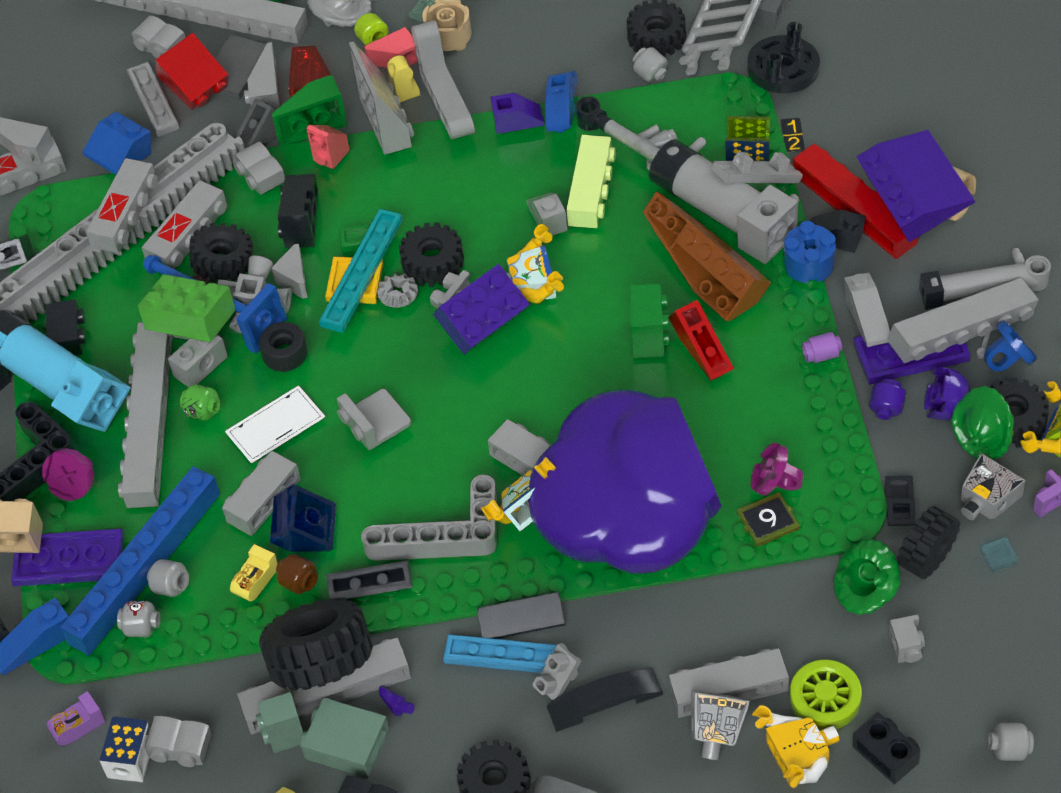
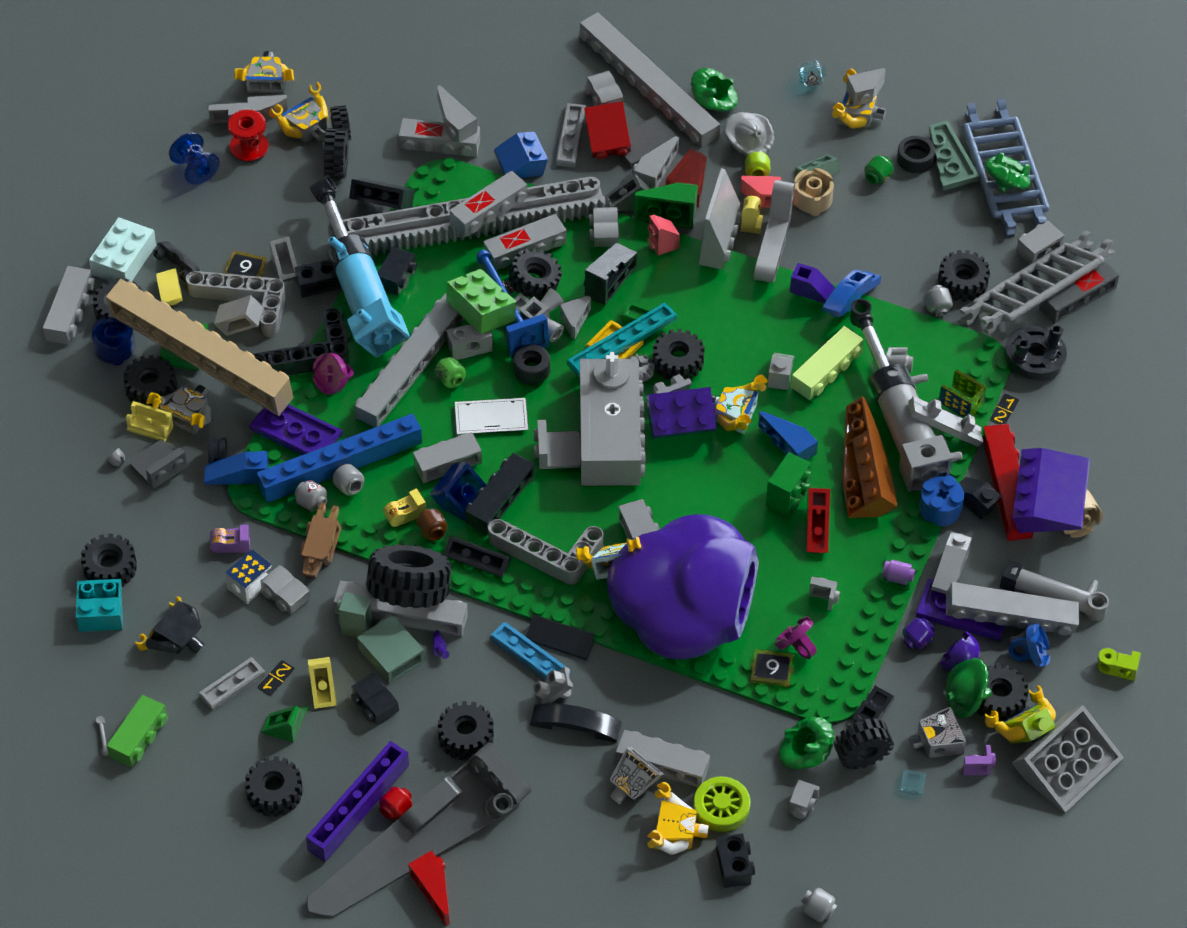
camera: 25 degrees right, 0 degrees up
none -> medium nougat hinge [300,503,341,578]
none -> black brick [465,453,534,535]
none -> light grey piece [580,352,645,486]
none -> blue slope [758,411,818,460]
none -> light grey bracket [809,577,840,611]

